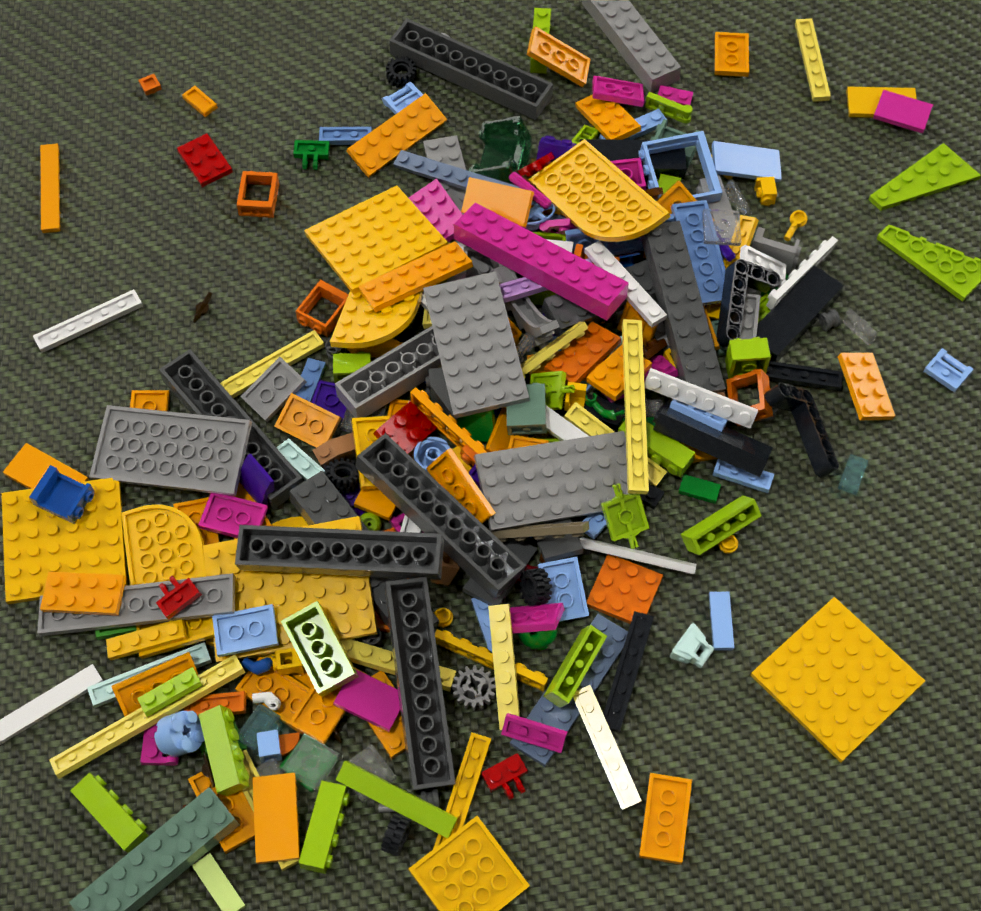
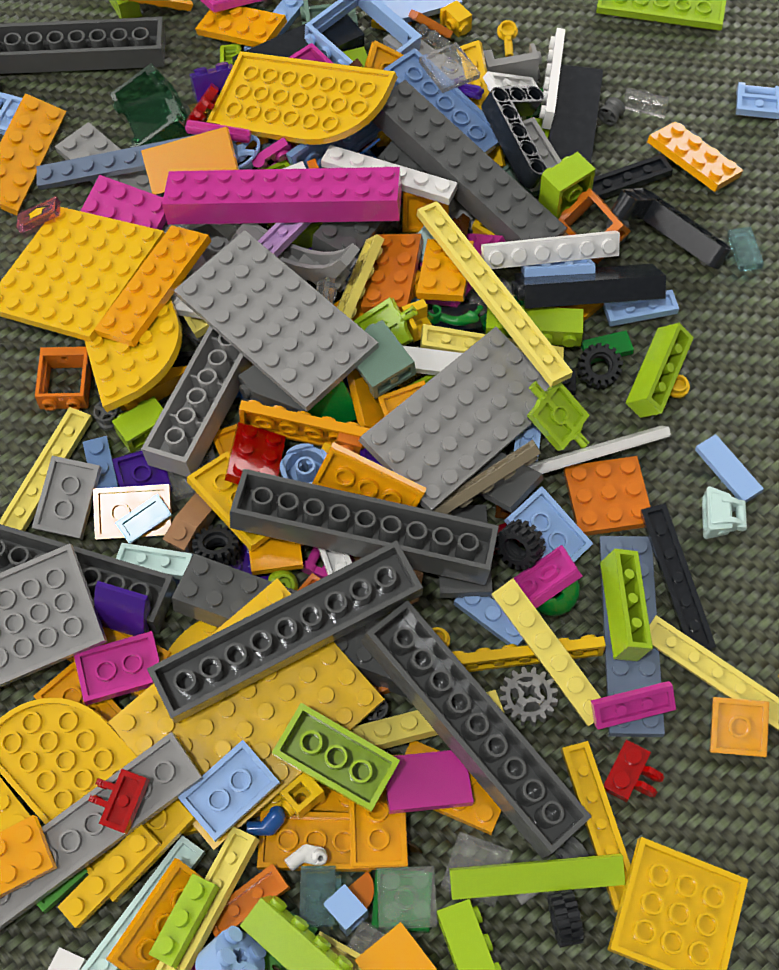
camera: 30 degrees left, 0 degrees up
none -> clear pink tile [16,196,60,233]
none -> tile [115,494,172,544]
none -> orange tile [408,9,453,38]
none -> black tyre [576,343,623,390]
none -> light orange tile [710,697,769,757]

